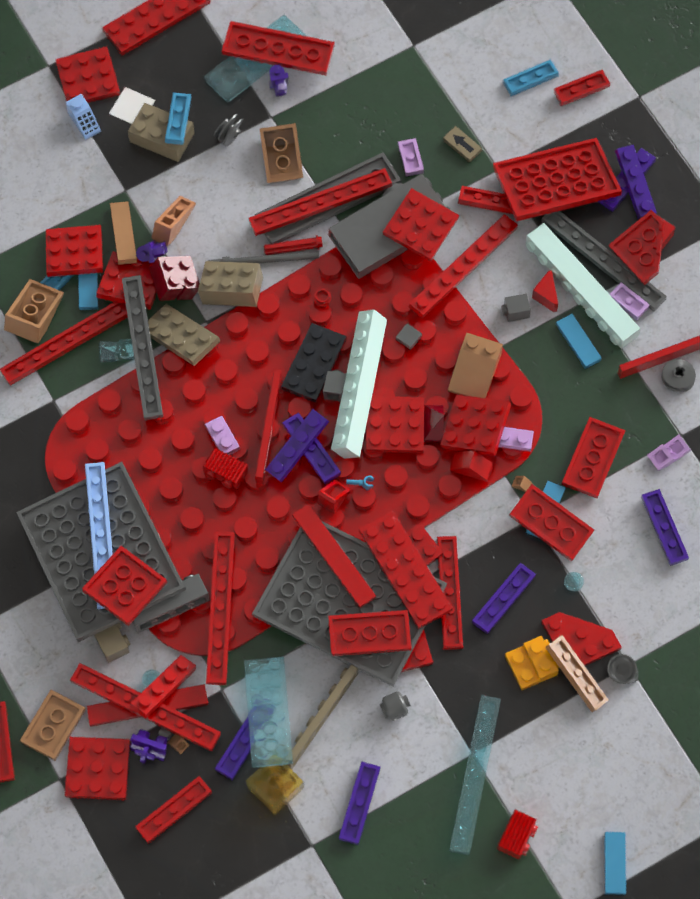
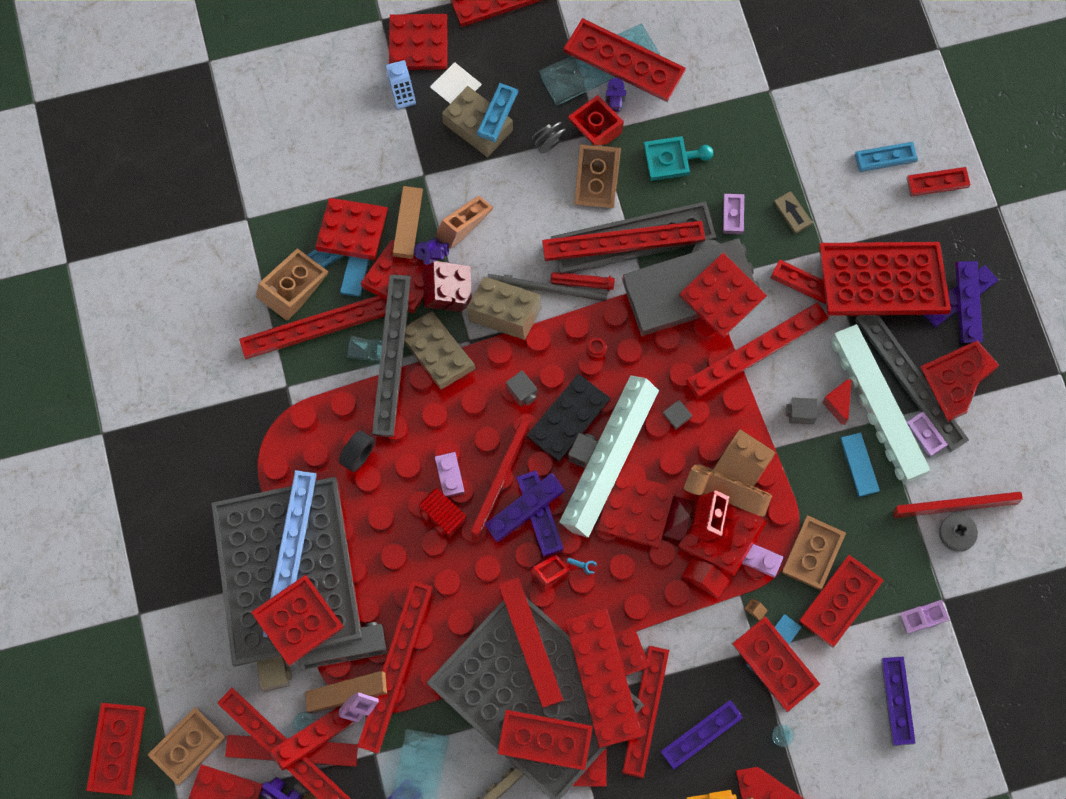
camera: 15 degrees right, 5 degrees up
none -> medium nougat tile [305,671,387,714]
none -> black tyre [339,430,375,472]
none -> lavender slope [339,692,378,723]
none -> dark grey brick [506,370,538,407]
none -> red slope [568,95,624,145]
none -> teal plate [643,136,713,181]
none -> medium nougat beam [684,465,772,516]
none -> red brick [691,490,729,541]
none -> medium nougat plate [782,515,846,591]

